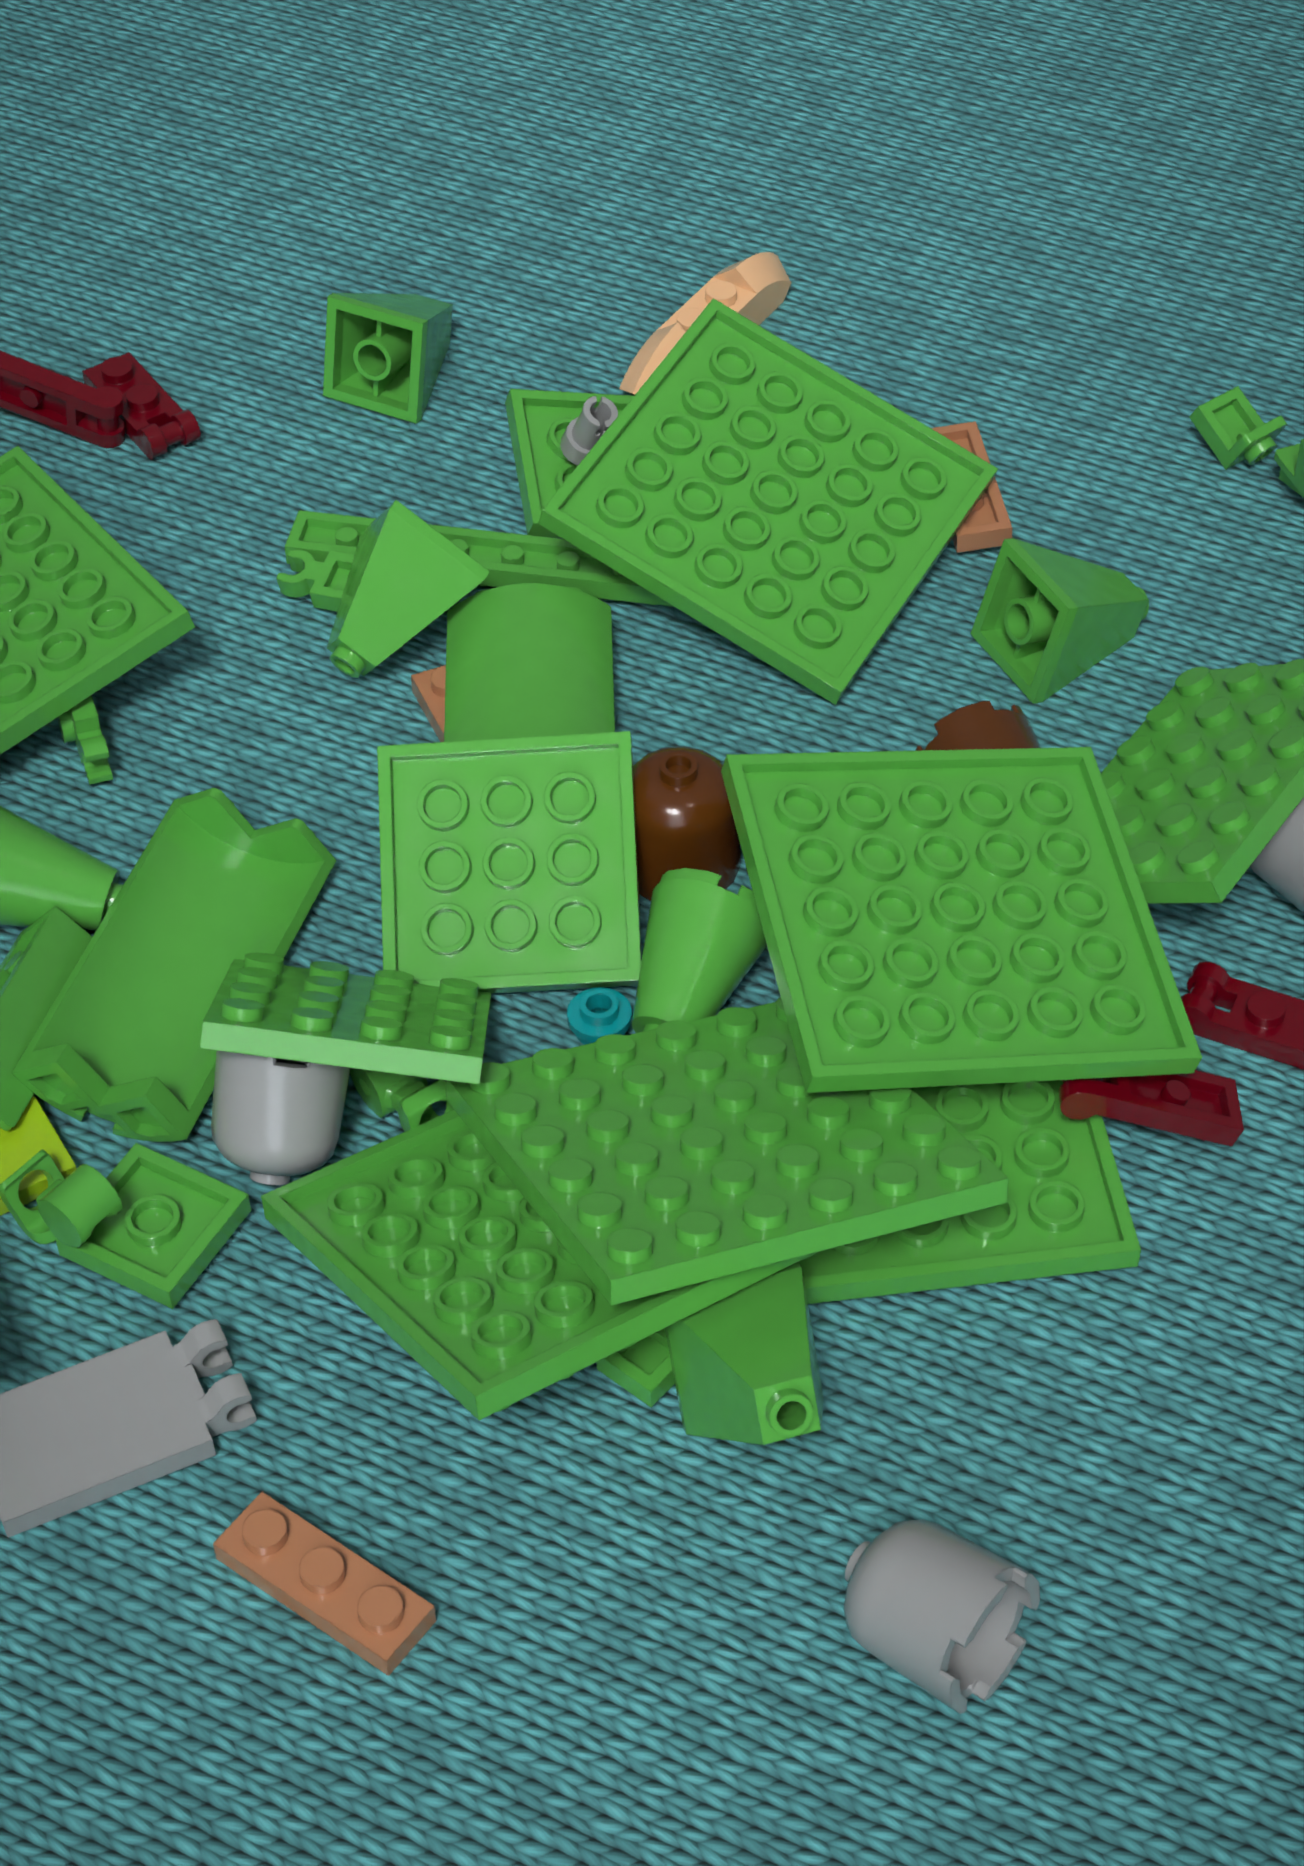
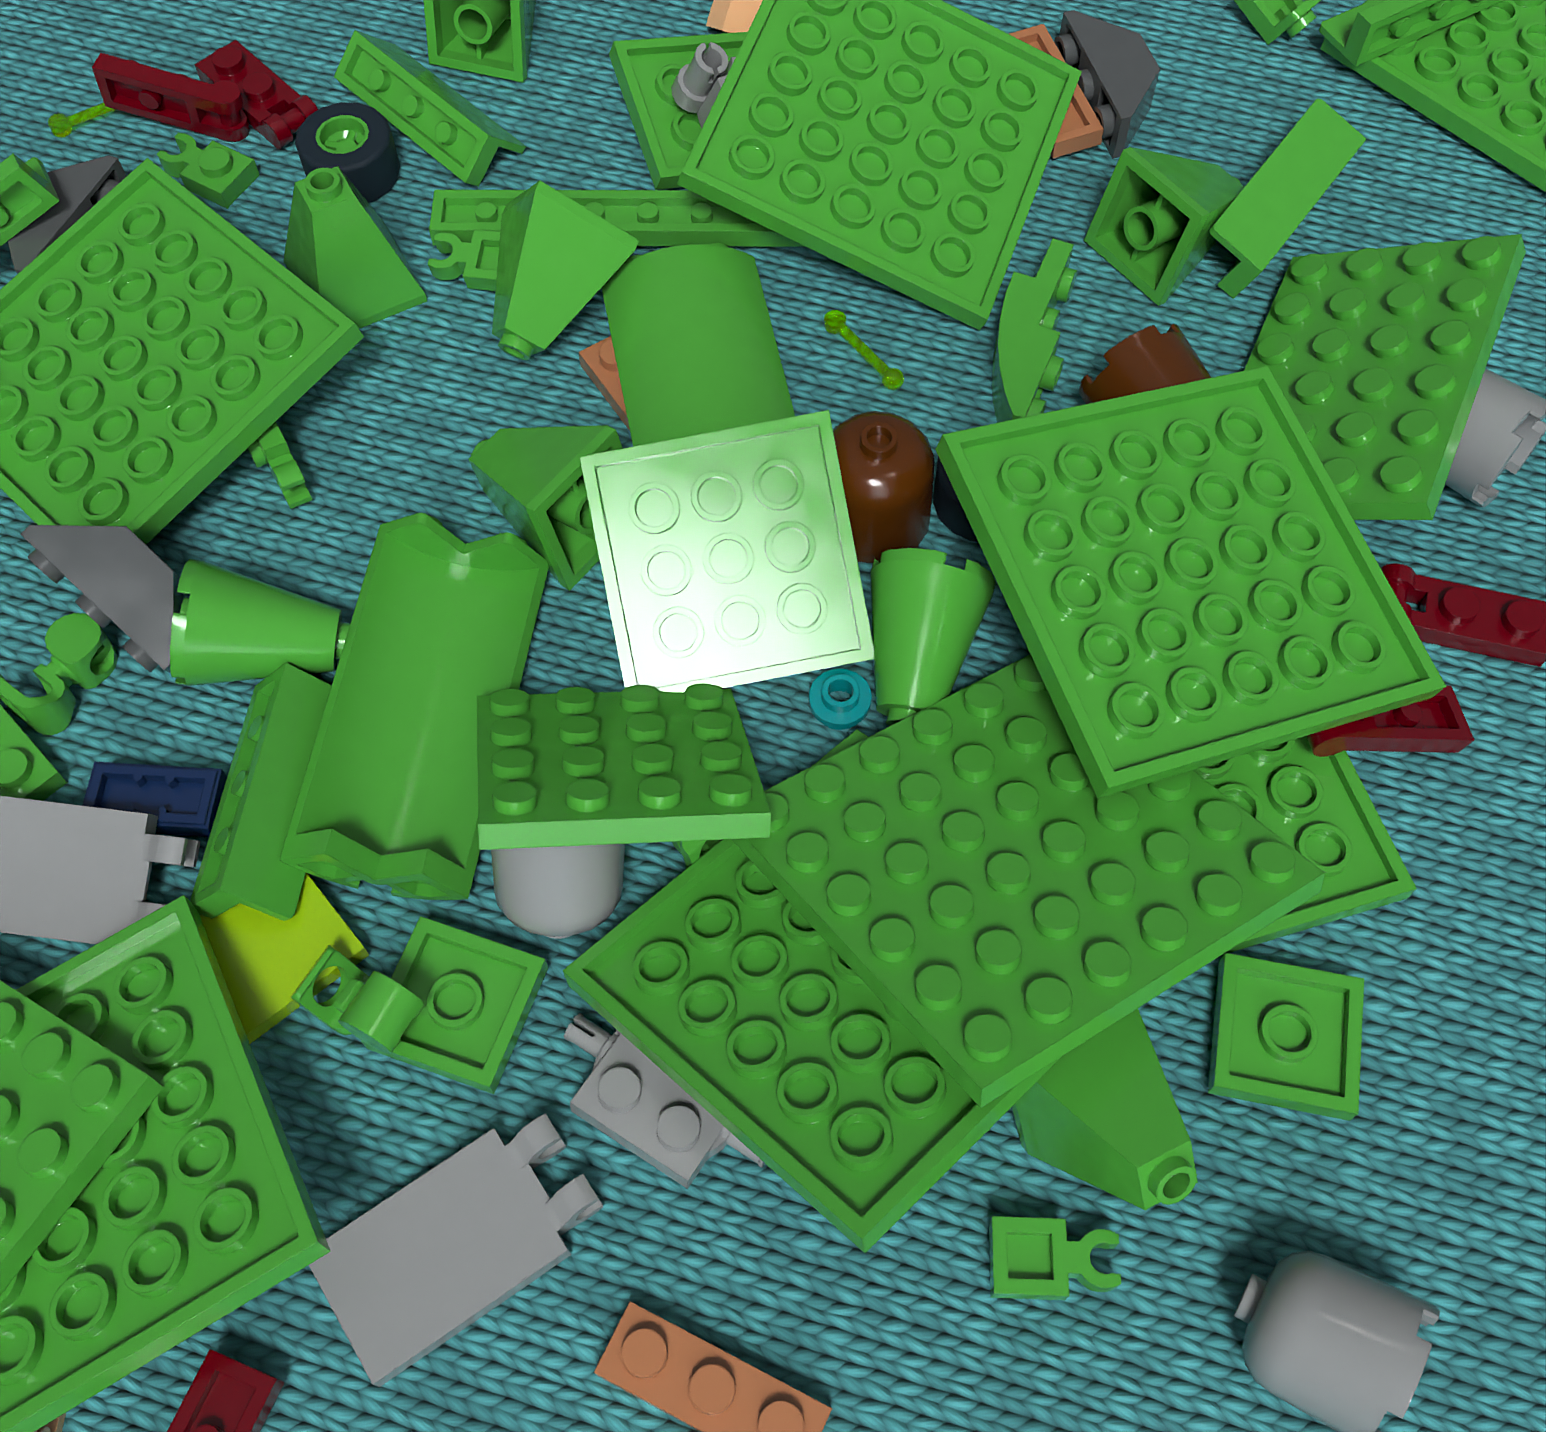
camera: 10 degrees left, 15 degrees up
none -> bright green plate [157,133,260,209]
none -> bright green slope [283,166,427,329]
none -> black wheel [295,102,400,203]
none -> bright green panel [334,30,526,187]
none -> bright green slope [468,425,623,591]
none -> light grey plate [564,1013,765,1189]
none -> clear neon green hinge [824,310,904,390]
none -> bright green plate [989,1216,1121,1300]
none -> bright green slope [991,238,1077,423]
none -> dark grey slope [1054,10,1160,159]
none -> bright green plate [1208,953,1364,1121]
none -> bright green panel [1209,98,1366,299]

